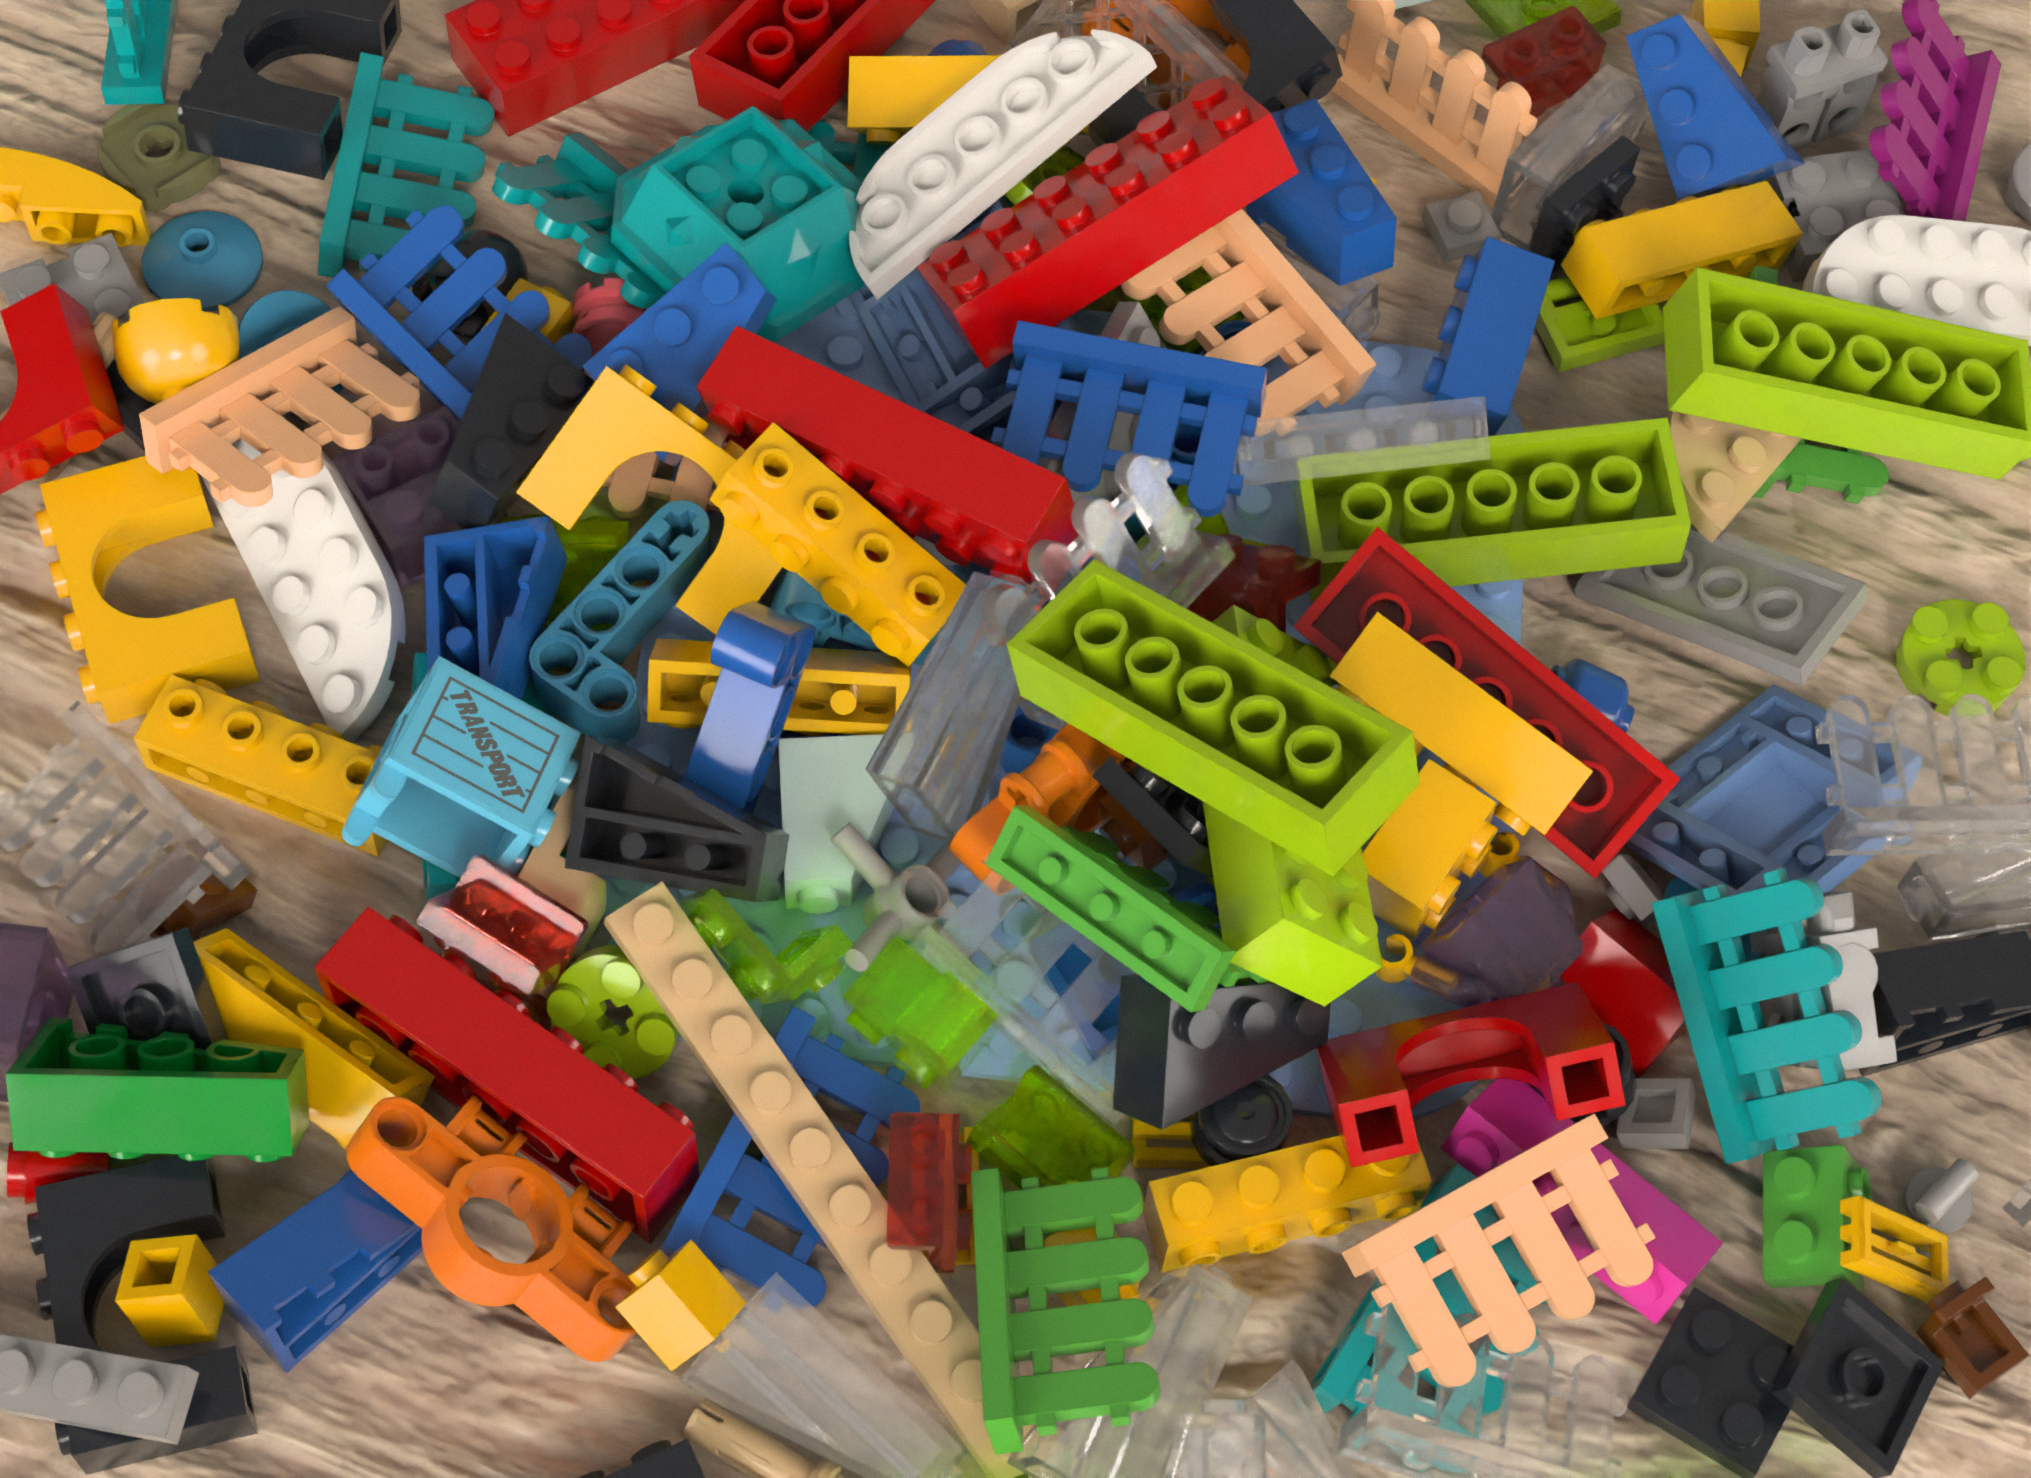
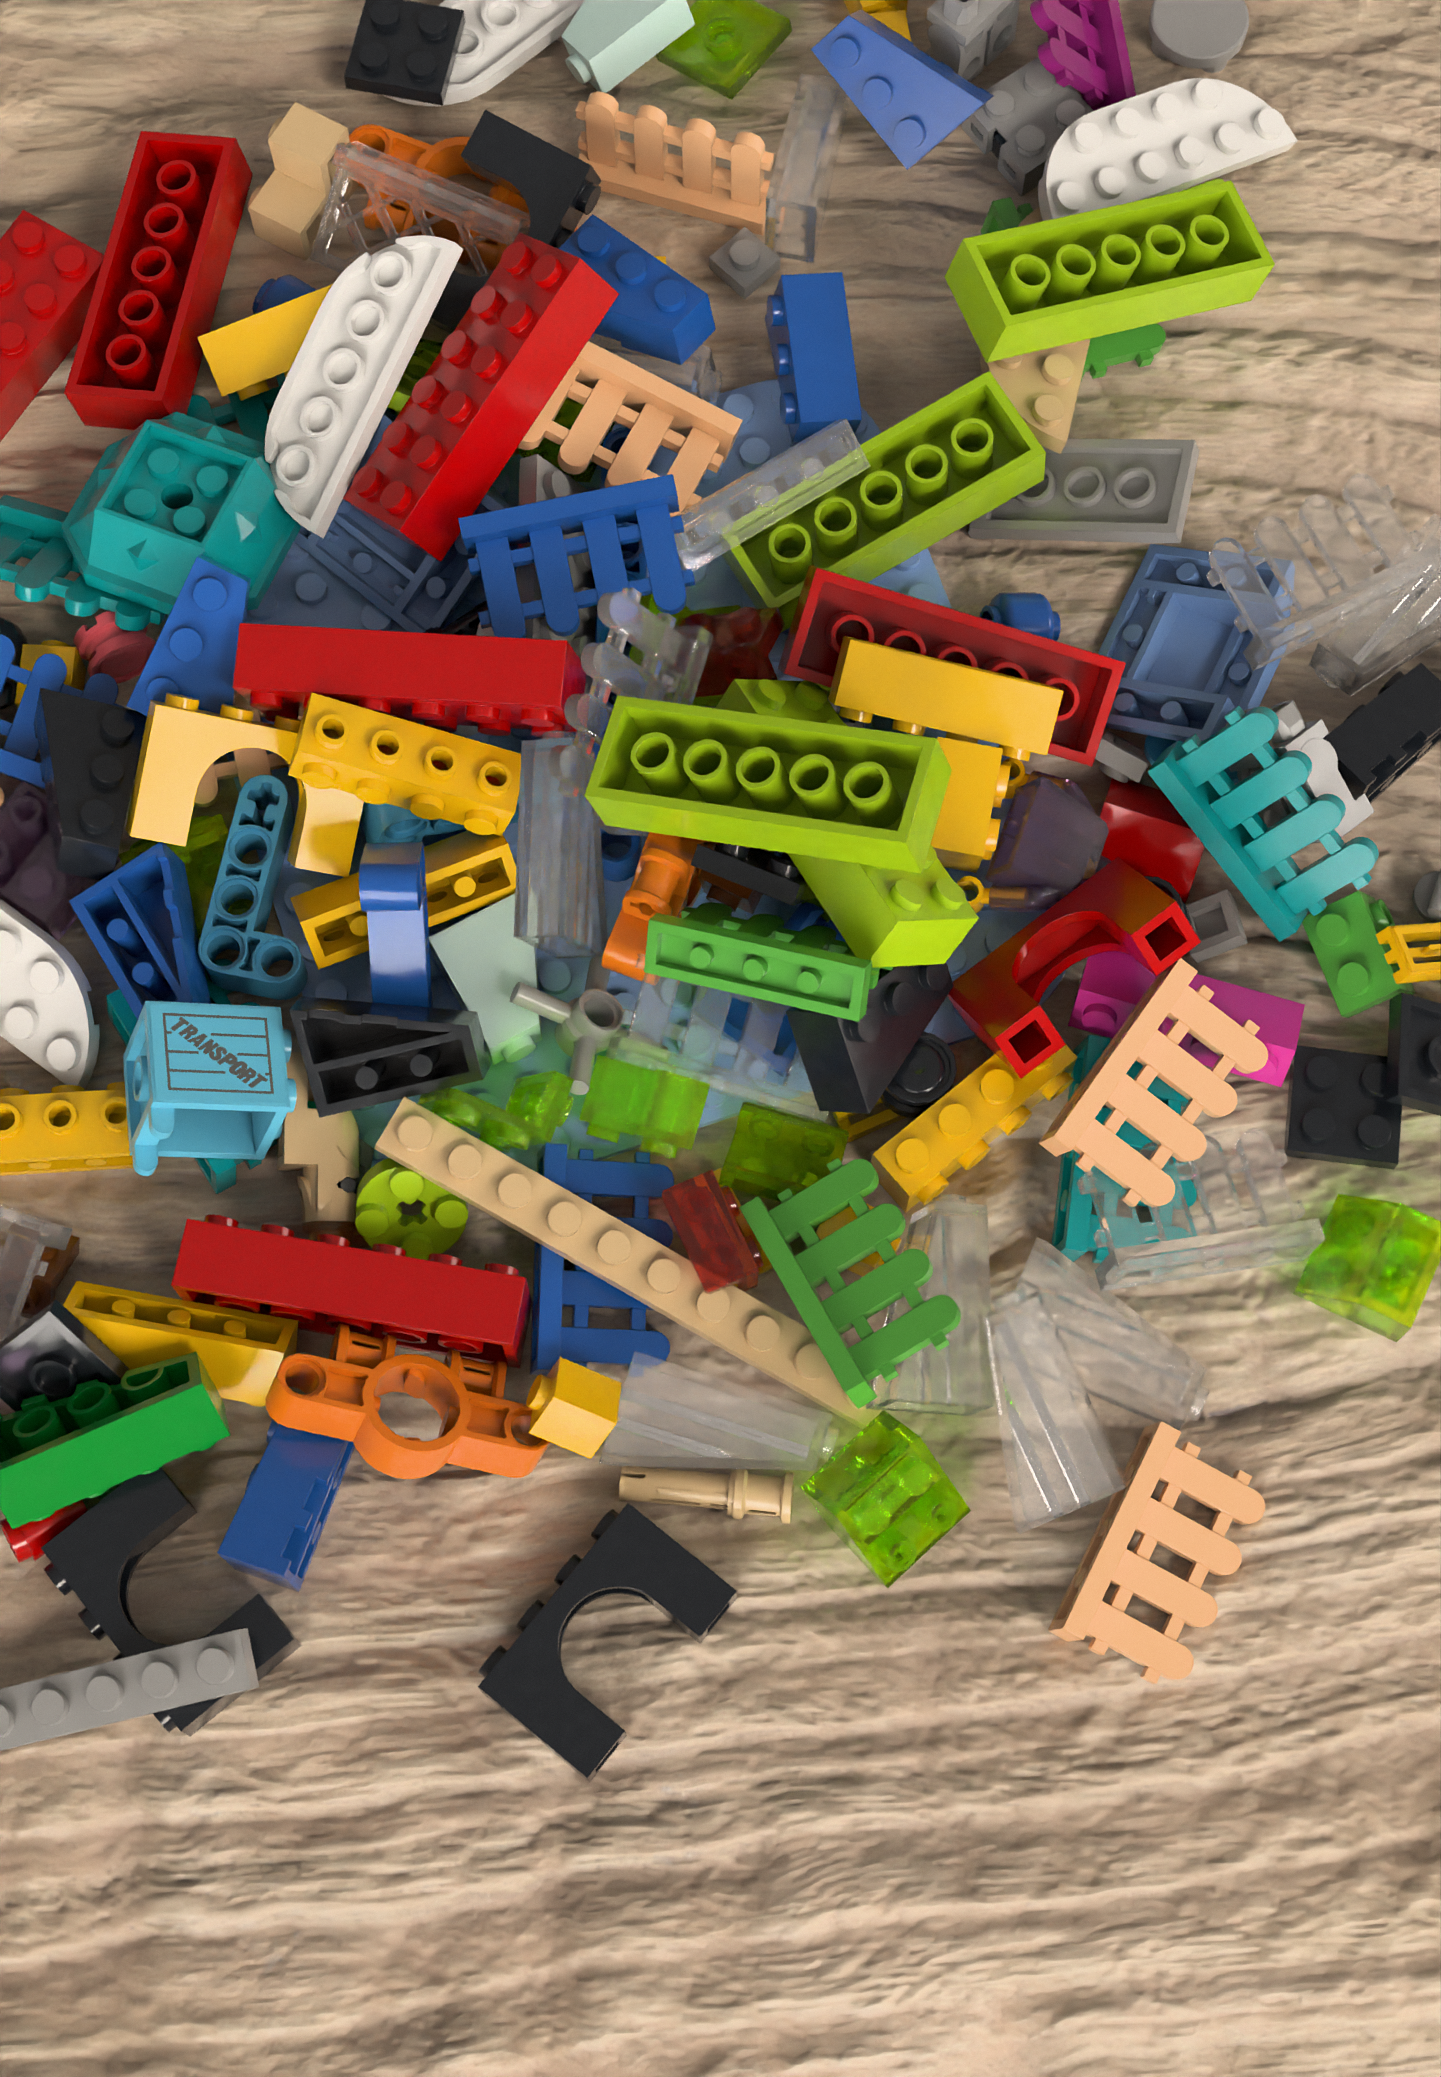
camera: 20 degrees left, 10 degrees up
yellow brick [115,1234,224,1347] -> none
clear red bracket [416,854,588,995] -> none
clear red bracket [1481,6,1607,118] -> none
black plate [1529,135,1640,274] -> none
lime plate [1535,276,1665,373] -> none
yellow brick [1561,181,1804,319] -> none
lime plate [1896,599,2026,719] -> none

